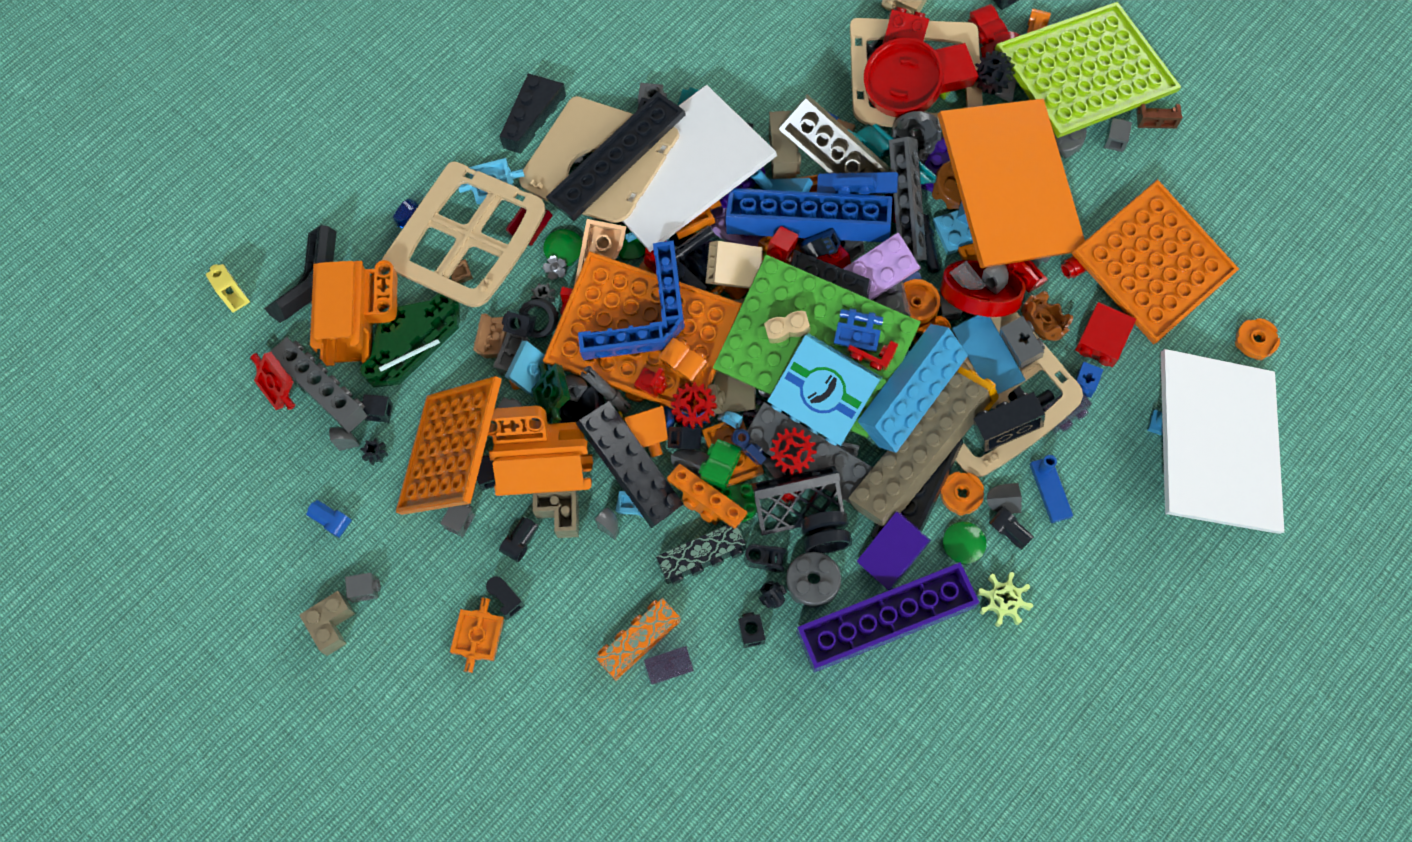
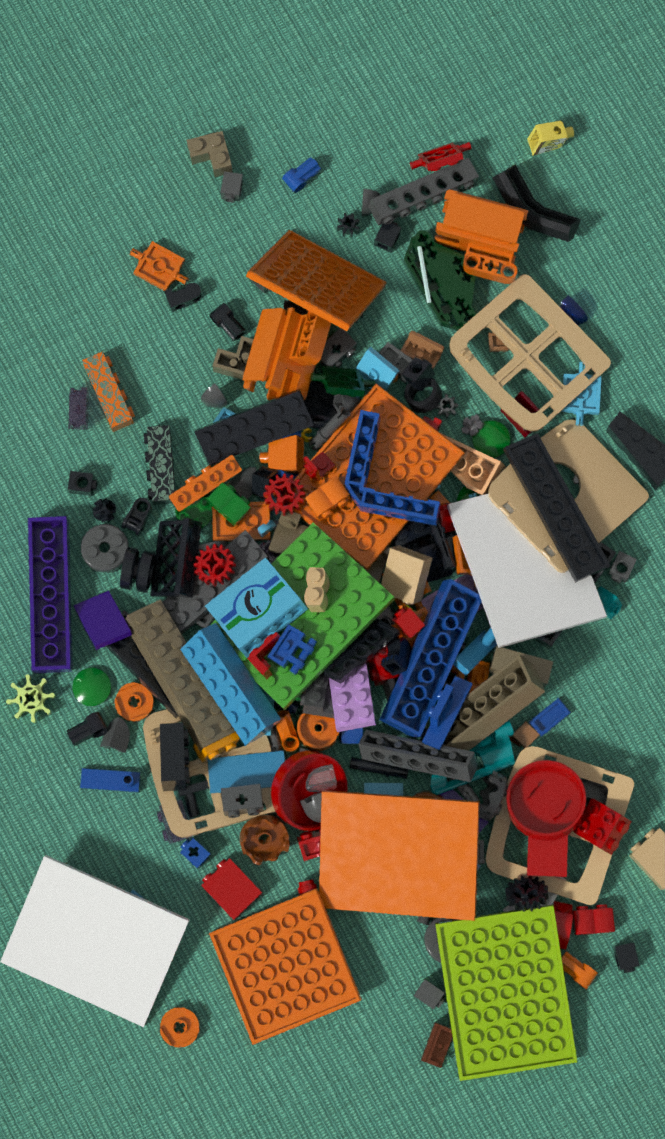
camera: 105 degrees right, 10 degrees up
dark blue plate [731,429,767,465] -> none

